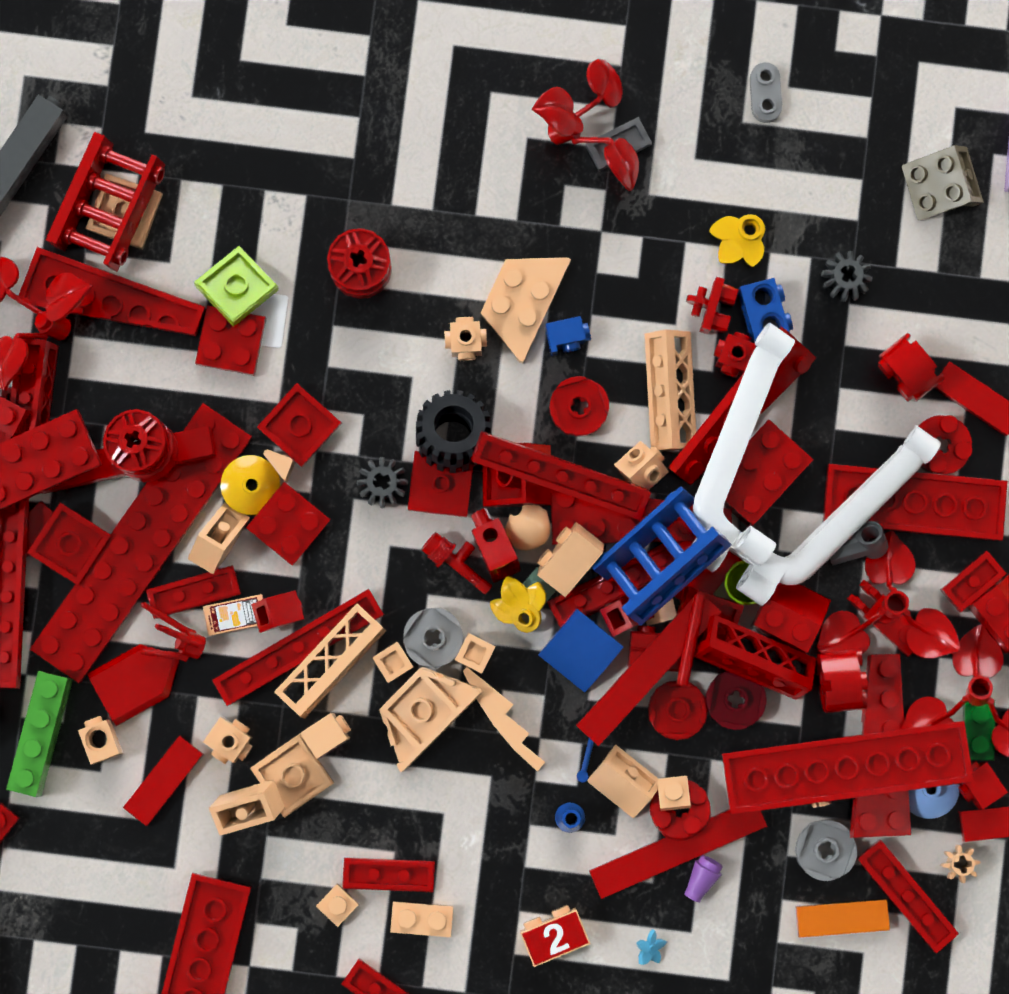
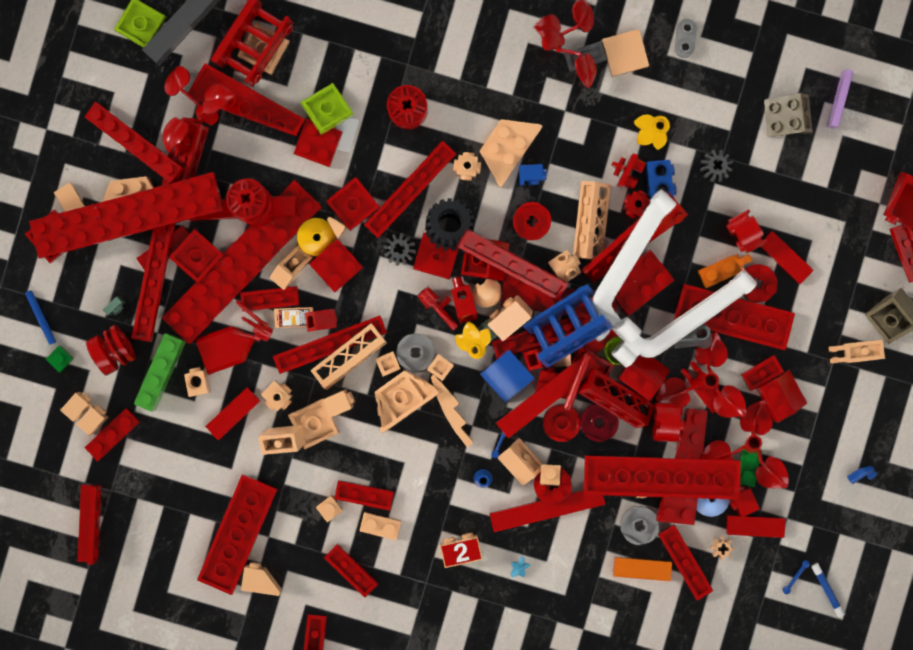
camera: 15 degrees right, 5 degrees up
medium lavender cone [684,855,723,903] -> none
none -> red plate [364,141,457,238]
none -> light nougat tile [602,29,649,77]
none -> orange hinge [698,254,752,288]

